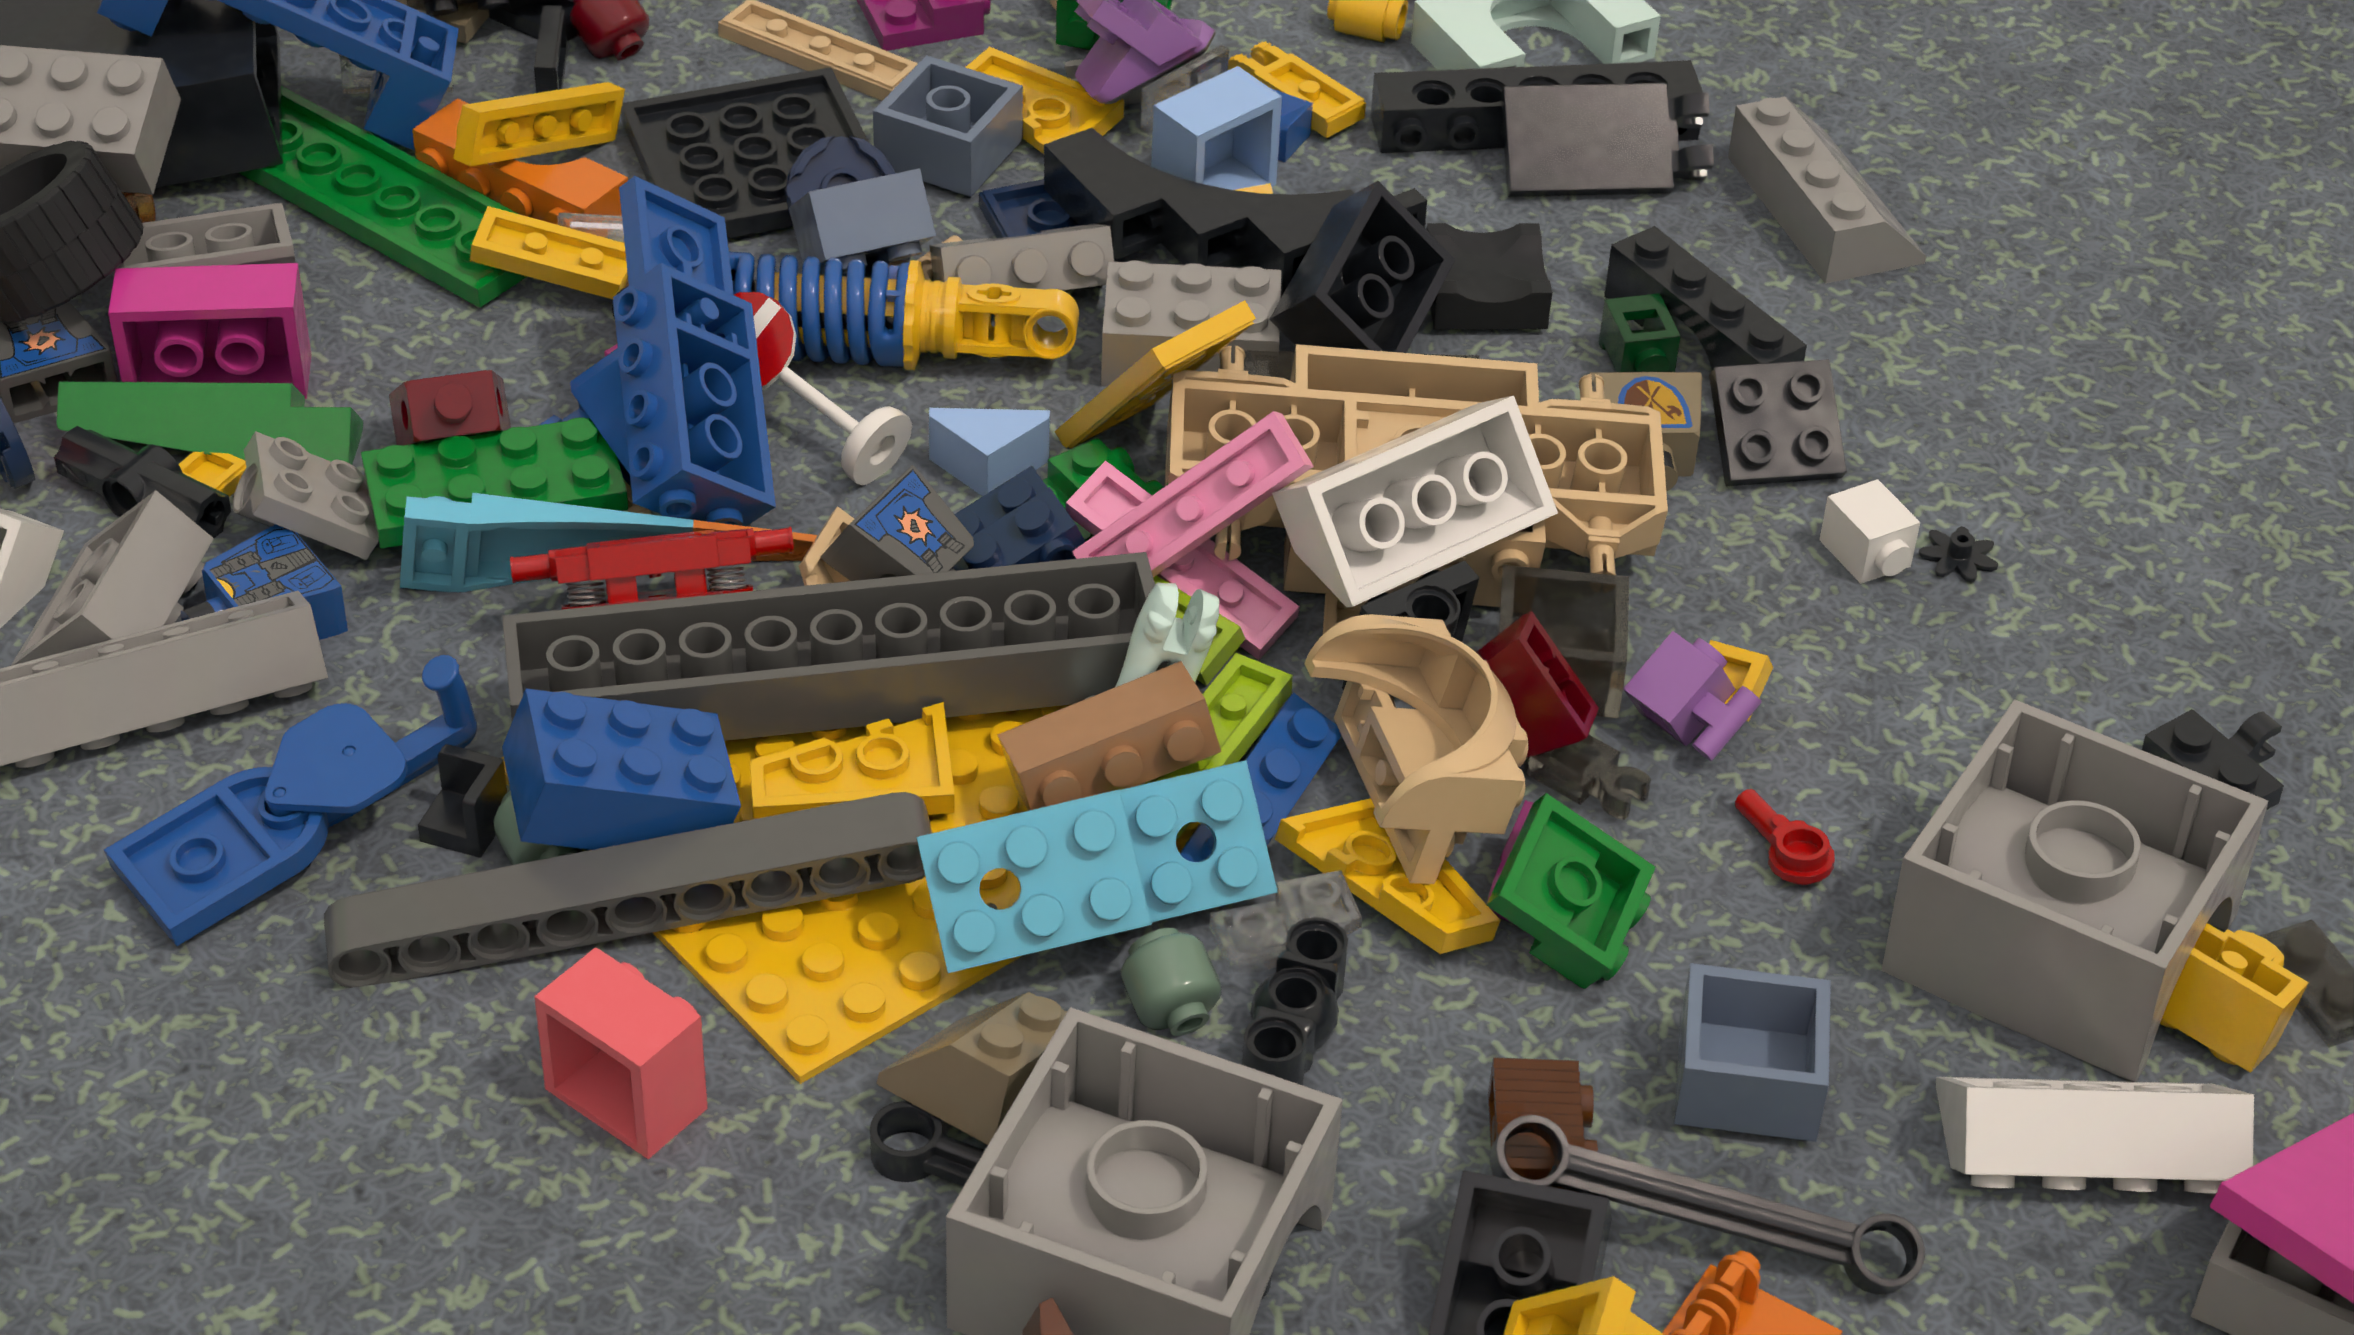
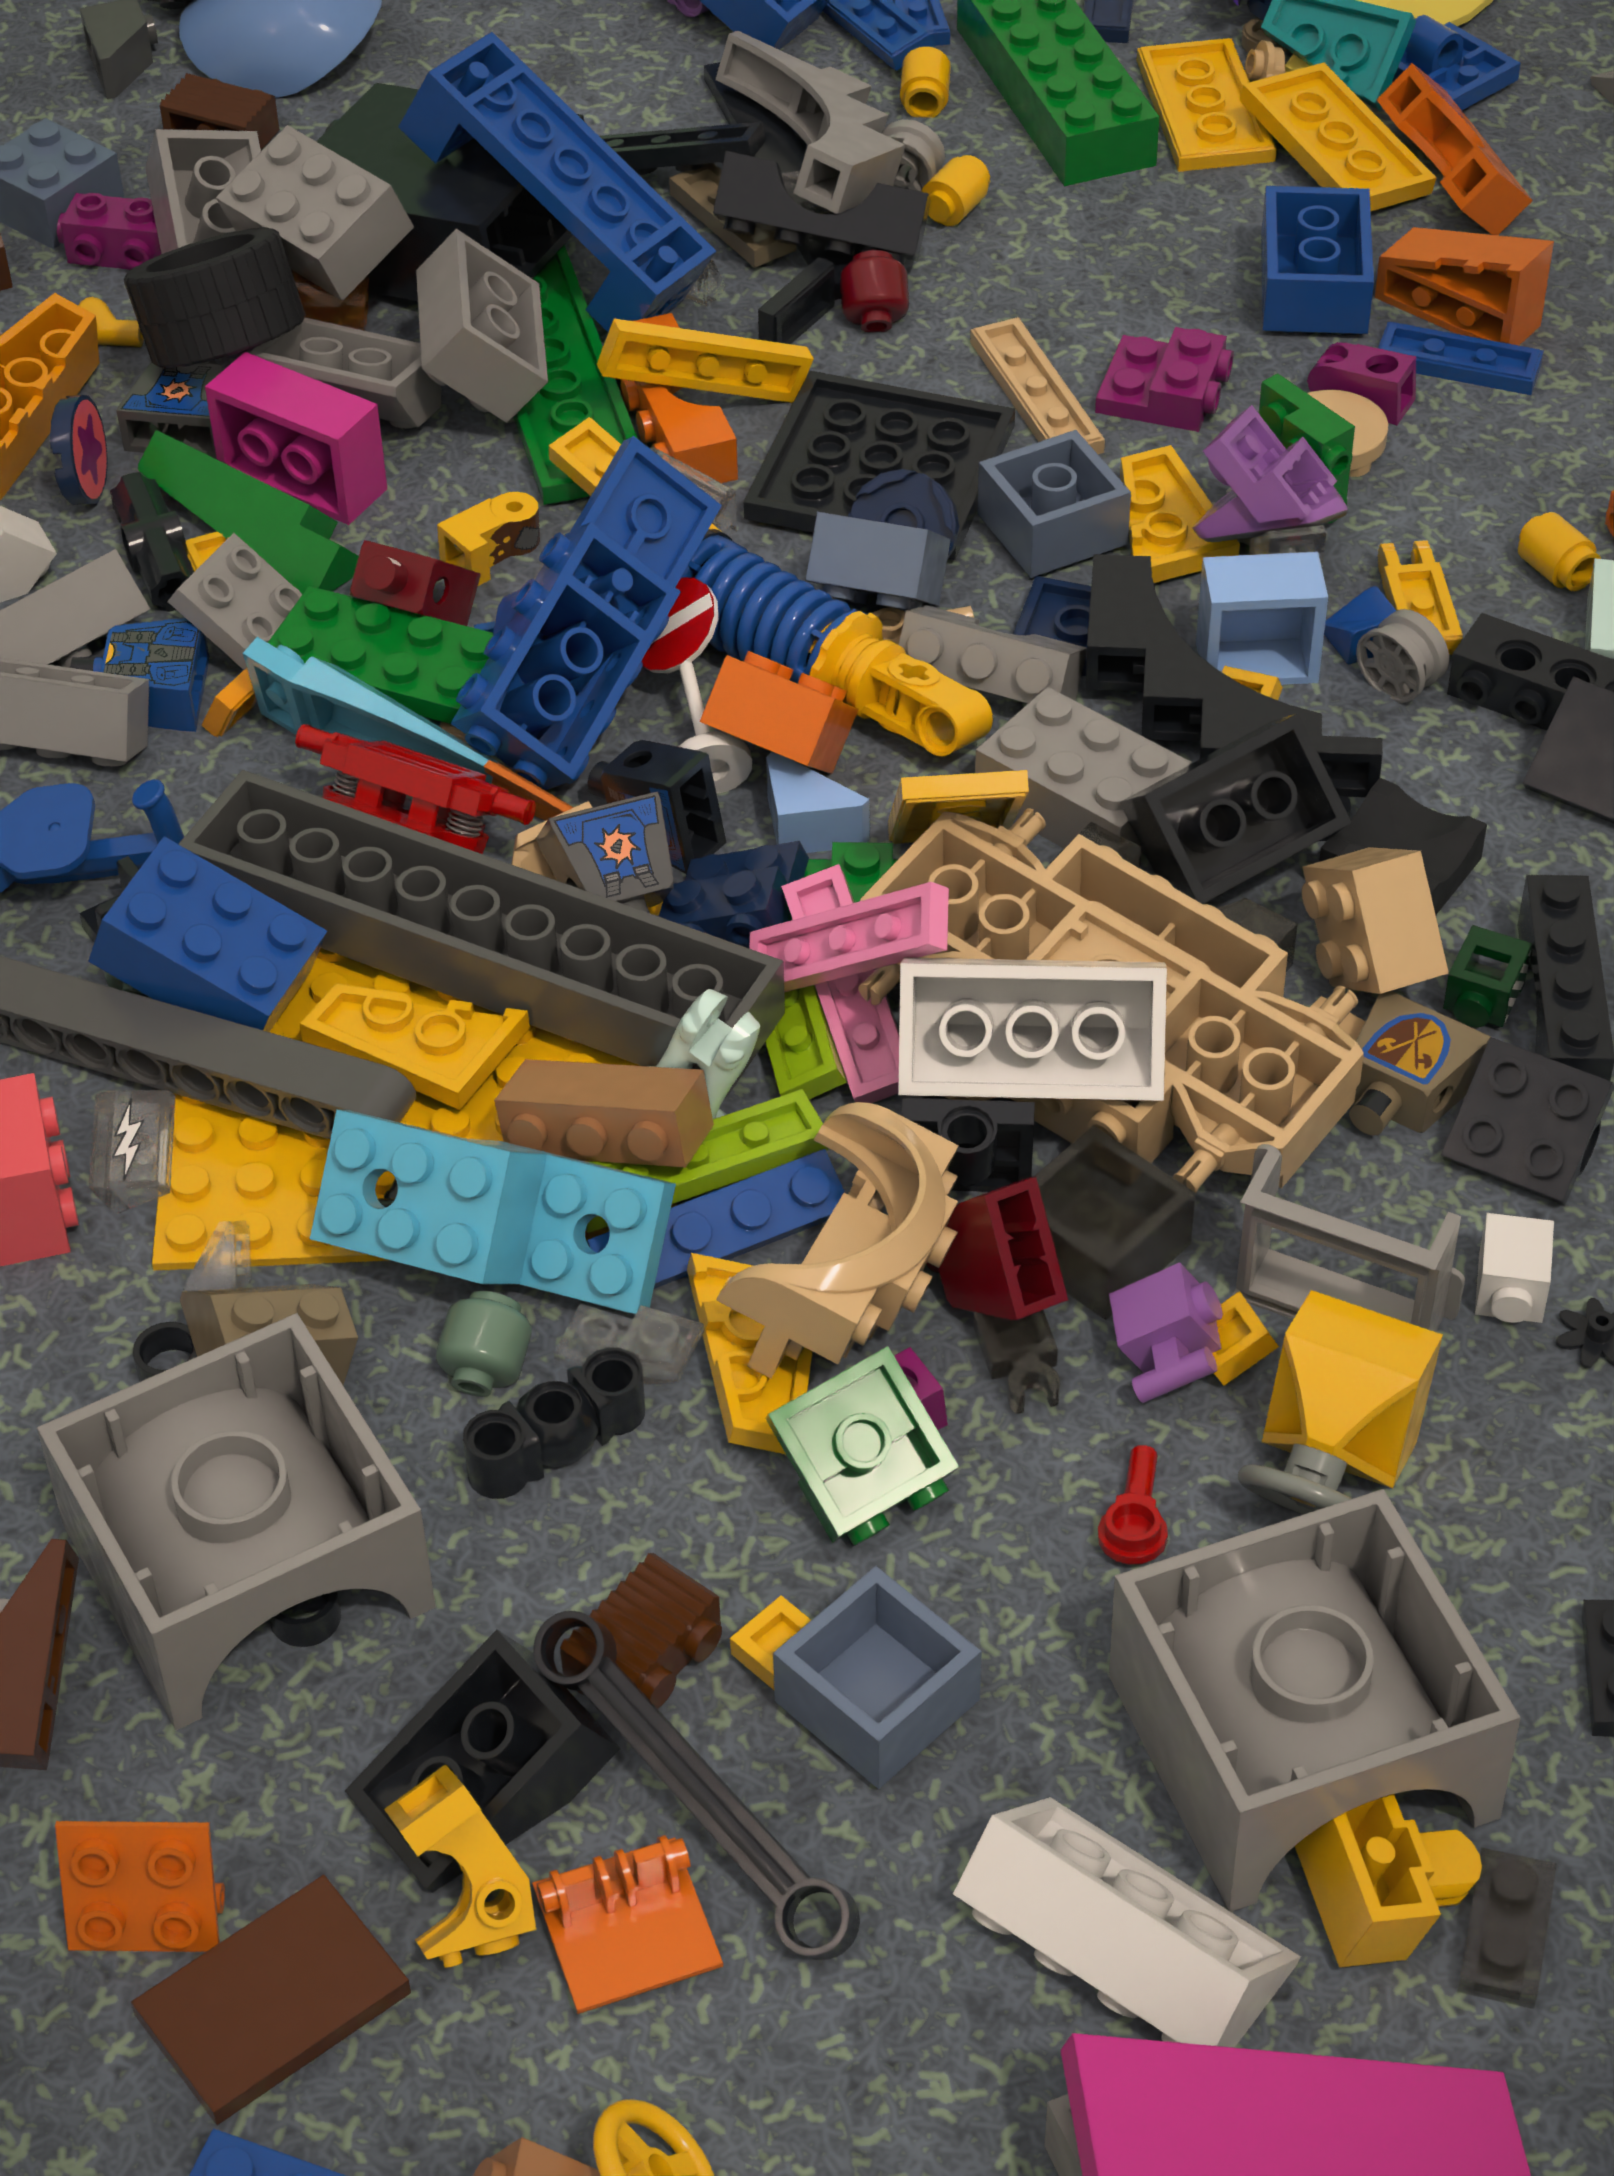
camera: 40 degrees right, 5 degrees up
none -> clear slope [89,1090,175,1214]
none -> clear slope [183,1220,252,1291]
none -> light orange tile [201,668,257,737]
none -> light grey brick [416,229,548,423]
none -> yellow leg [437,492,540,586]
none -> black torso [588,740,727,874]
none -> orange piece [700,651,859,774]
none -> yellow plate [730,1595,811,1690]
none -> light grey piece [1232,1144,1465,1332]
none -> yellow piece [1238,1290,1443,1515]
none -> tan piece [1302,847,1449,994]
none -> light grey wheel [1356,609,1449,703]

